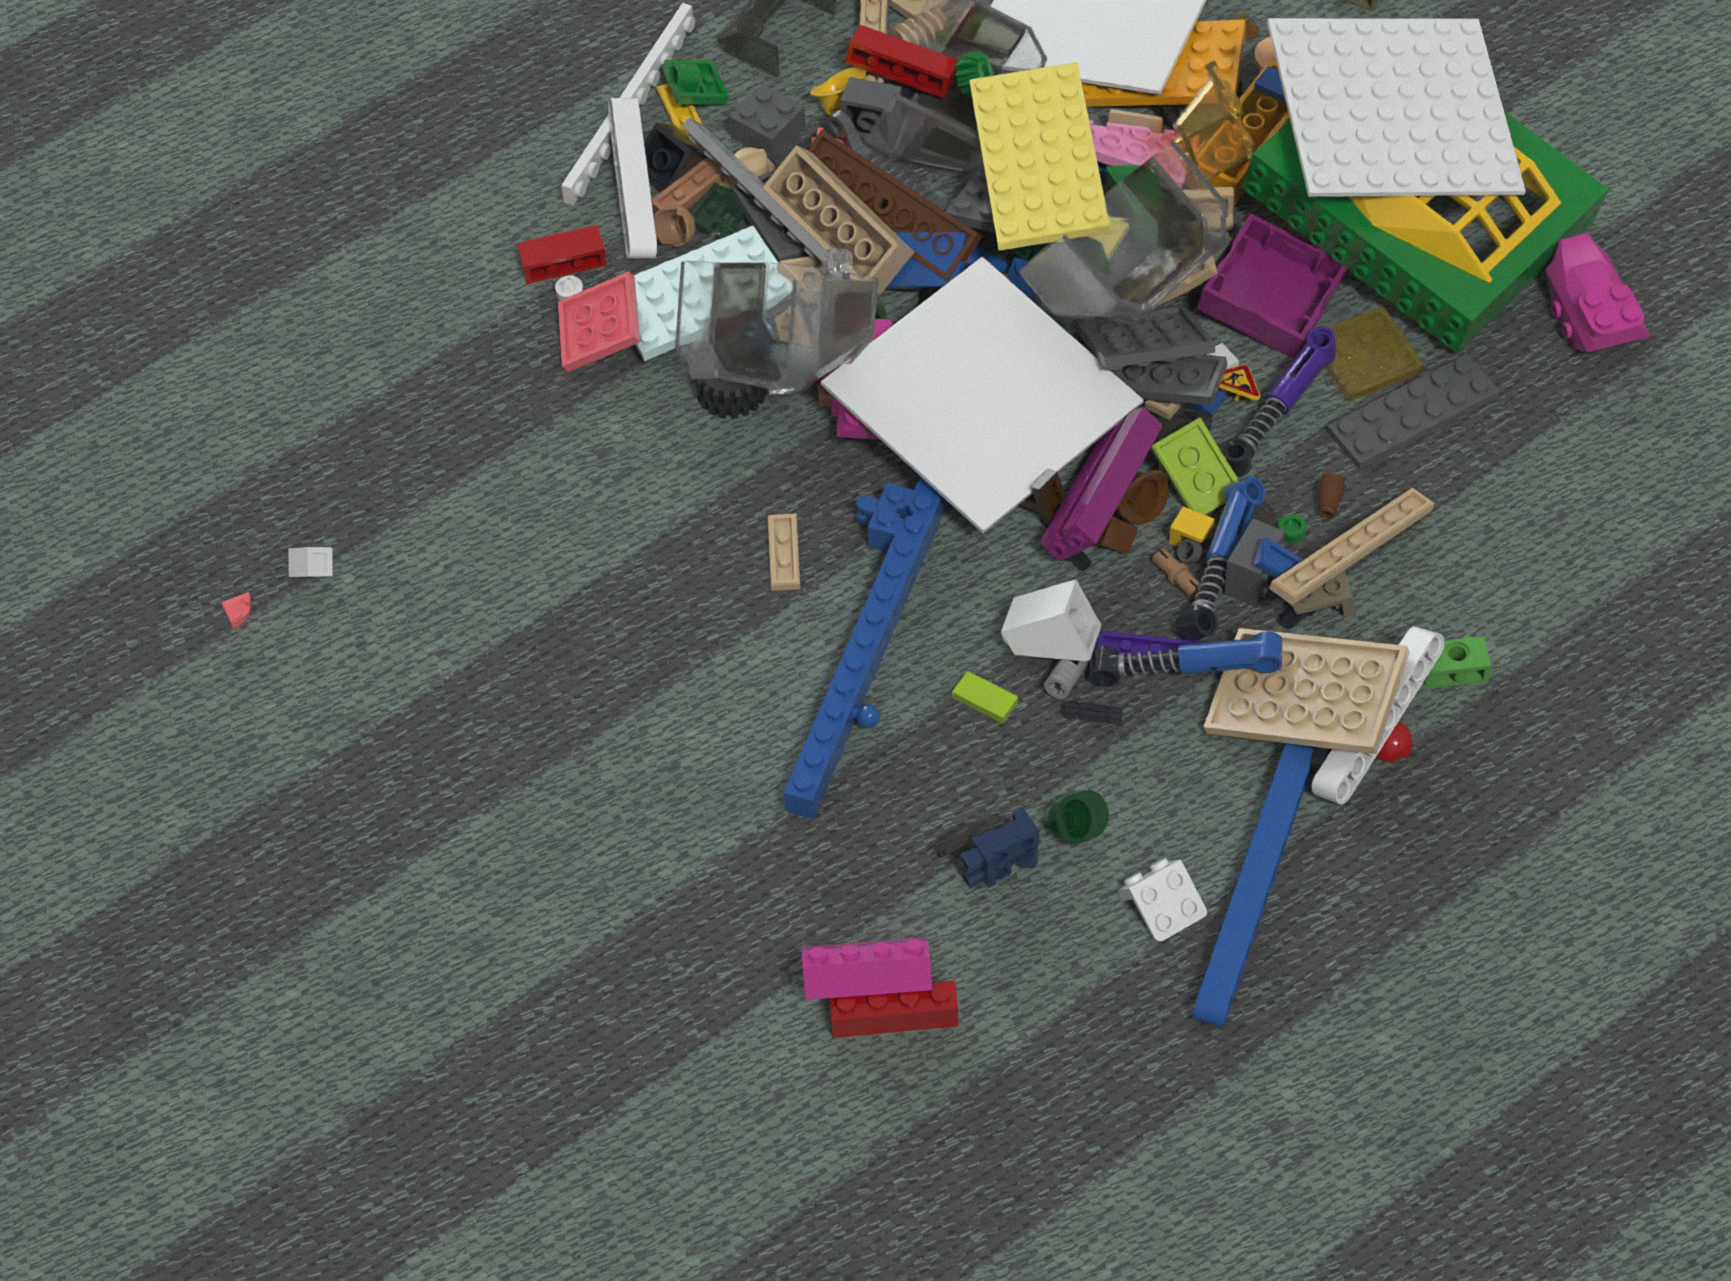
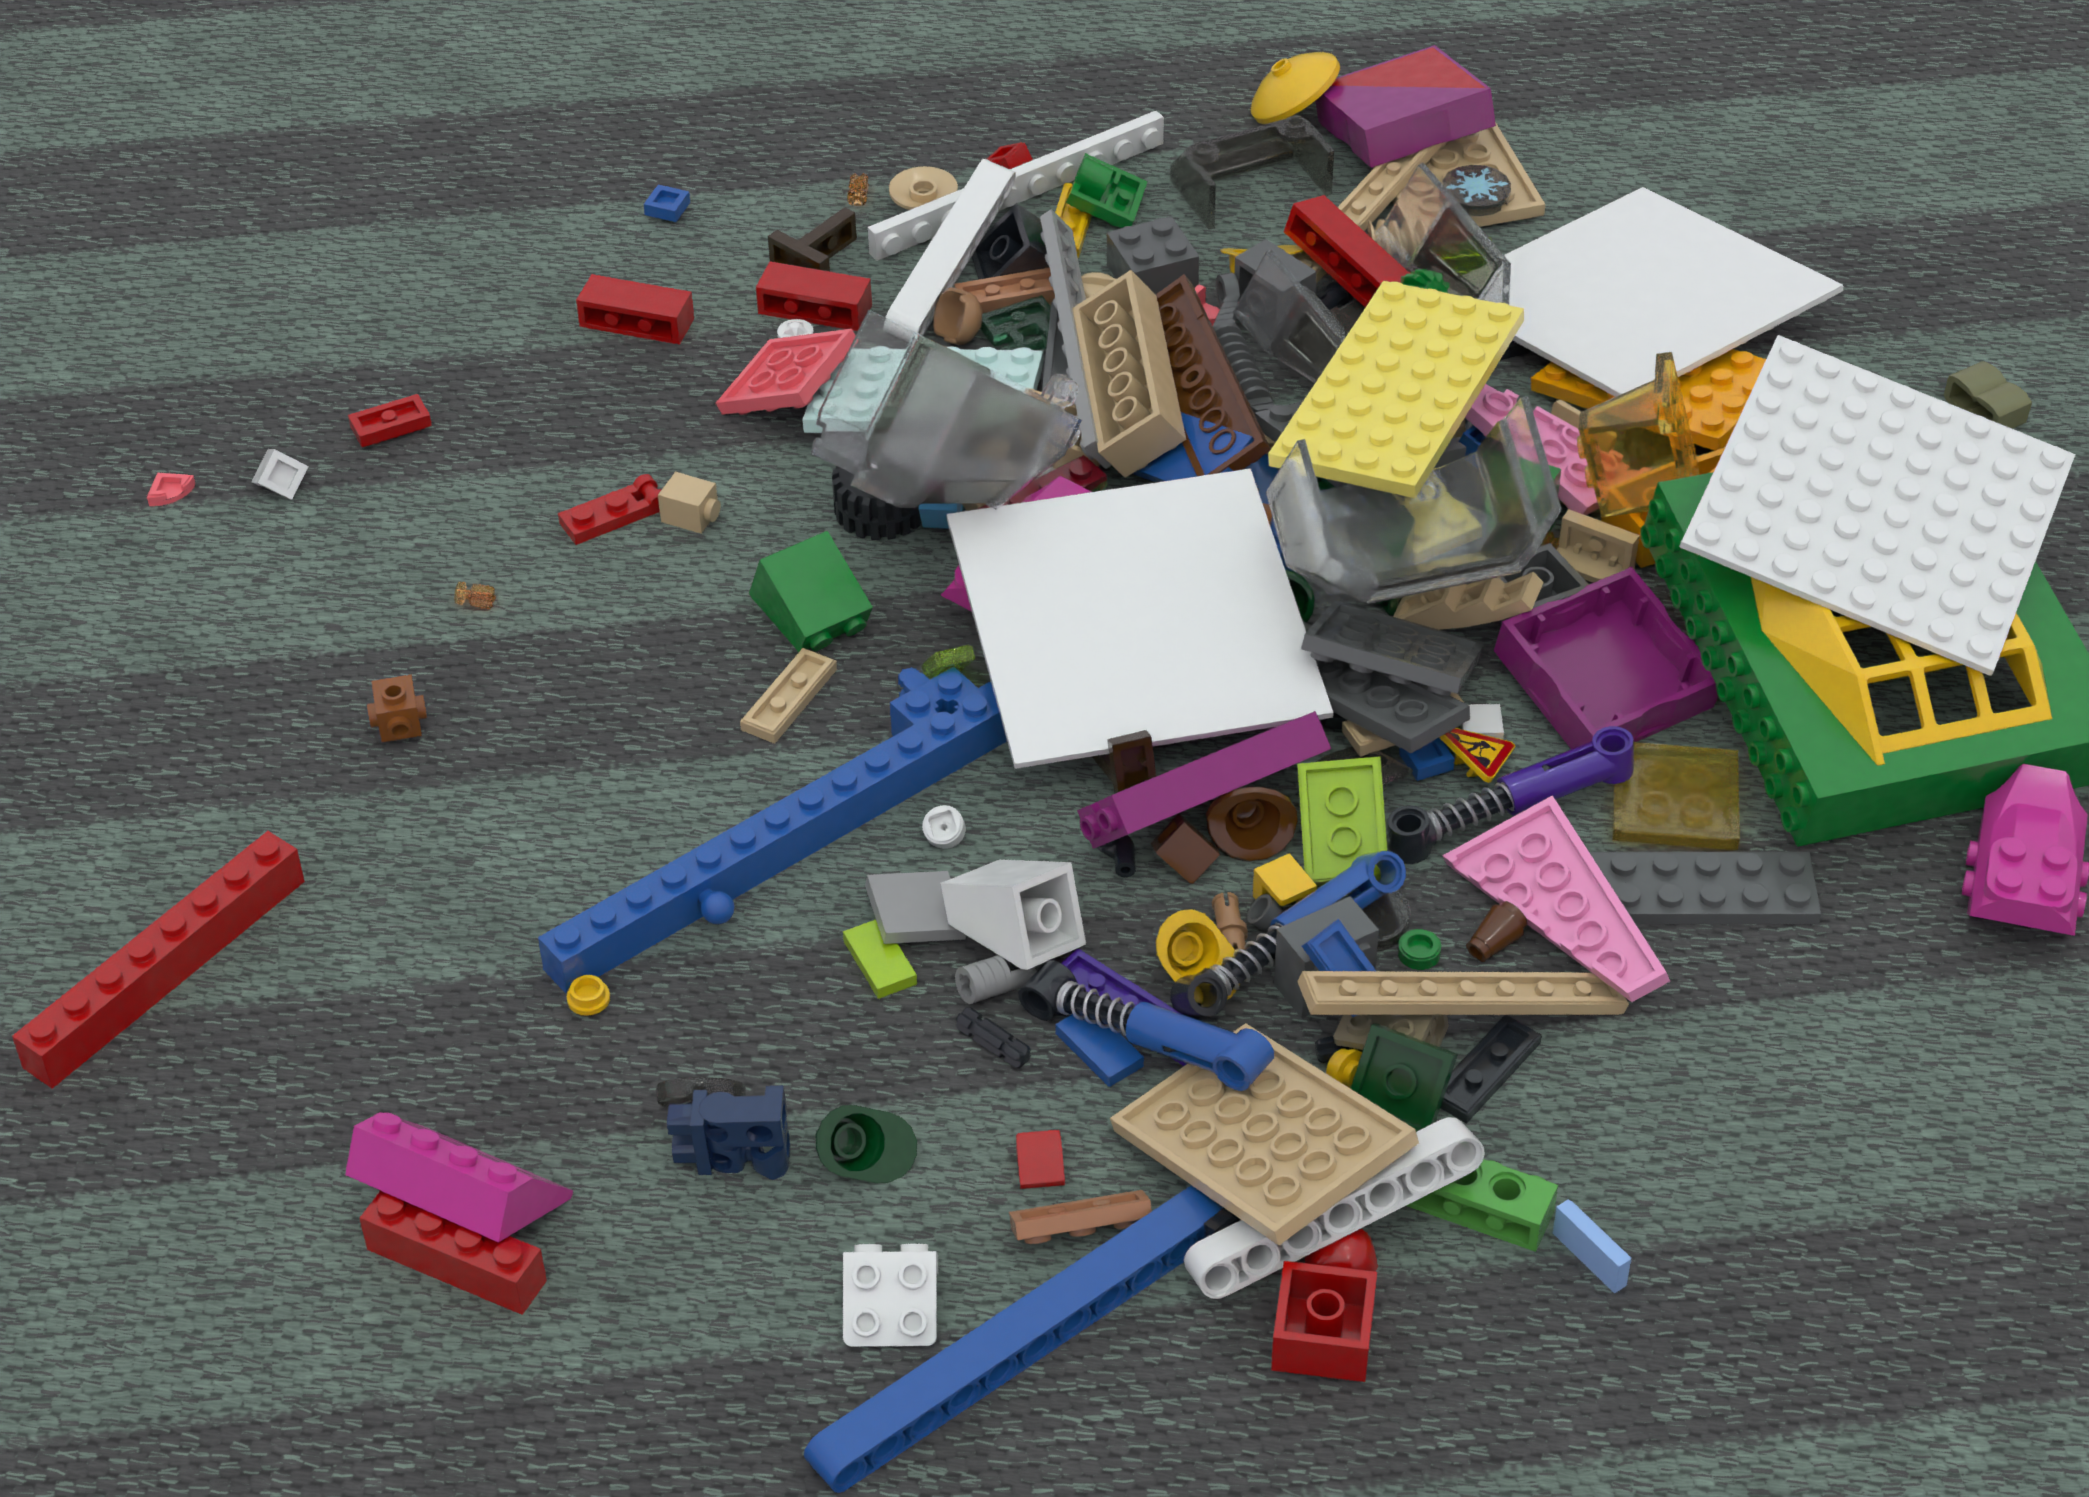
camera: 30 degrees right, 10 degrees down
none -> red brick [12,831,305,1089]
none -> red plate [348,394,432,448]
none -> dark orange brick [367,674,427,742]
none -> clear orange piece [454,581,496,609]
none -> red plate [558,474,661,545]
none -> yellow plate [567,975,610,1016]
none -> red brick [576,274,694,345]
none -> blue plate [644,185,690,222]
none -> tan brick [658,472,721,534]
none -> green slope [749,531,873,652]
none -> dark brown bracket [768,207,857,272]
none -> clear orange piece [847,173,869,206]
none -> light grey tile [865,871,966,944]
none -> tan dish [889,166,958,210]
none -> clear neon green tile [921,645,975,678]
none -> white tile [922,805,966,849]
none -> red slope [986,142,1033,169]
none -> nougat plate [1009,1190,1152,1244]
none -> red slope [1016,1130,1065,1189]
none -> blue tile [1056,1014,1144,1087]
none -> yellow piece [1156,909,1240,1004]
none -> red brick [1271,1261,1377,1382]
none -> yellow plate [1326,1048,1362,1088]
none -> dark green tile [1350,1023,1458,1132]
none -> black tile [1441,1015,1542,1124]
none -> bright pink wing [1442,795,1670,1002]
none -> light blue tile [1553,1199,1631,1293]

